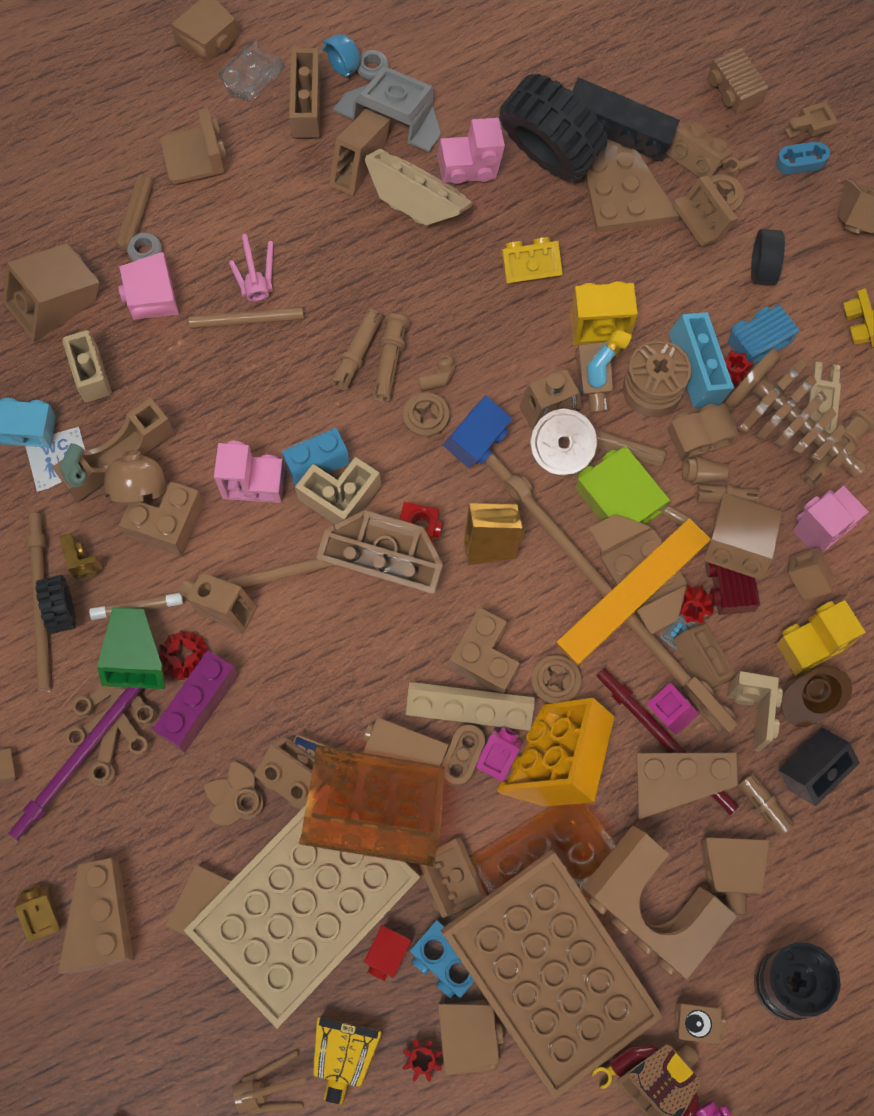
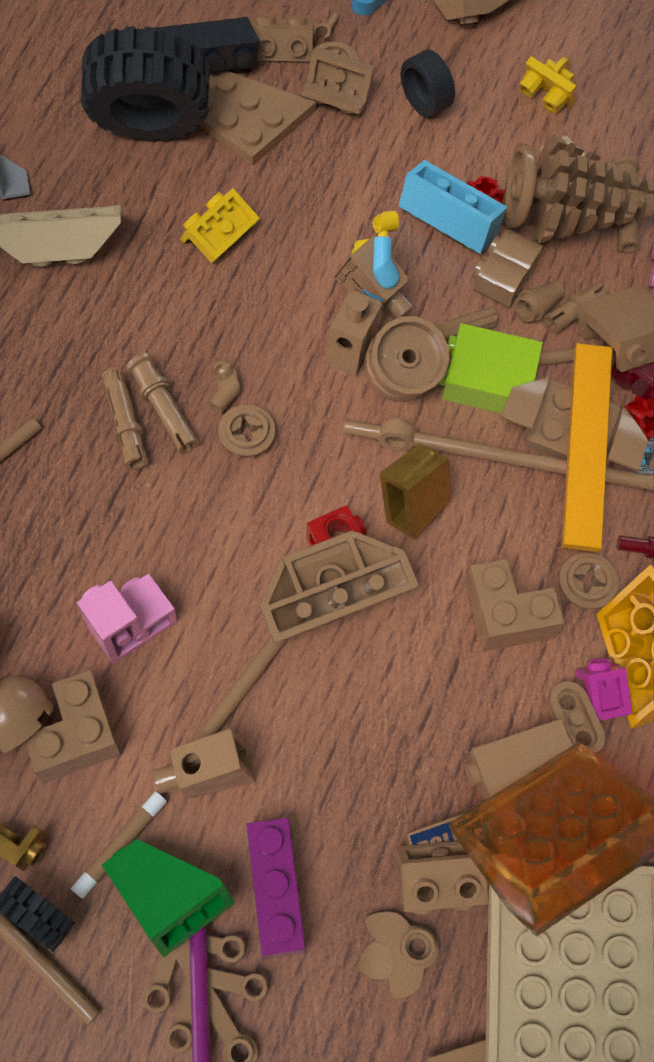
camera: 45 degrees left, 5 degrees down
red gear [159,630,208,680] -> none
dark azure brick [282,428,350,486] -> none
tan brick [295,457,381,525] -> none
tan plate [406,682,535,731] -> none
bright pink brick [437,118,505,184] -> none
blue brick [442,395,512,468] -> none
yellow brick [570,281,638,345] -> none
medium nougat wheel [623,340,691,417] -> none
dark azure brick [727,304,799,366] -> none

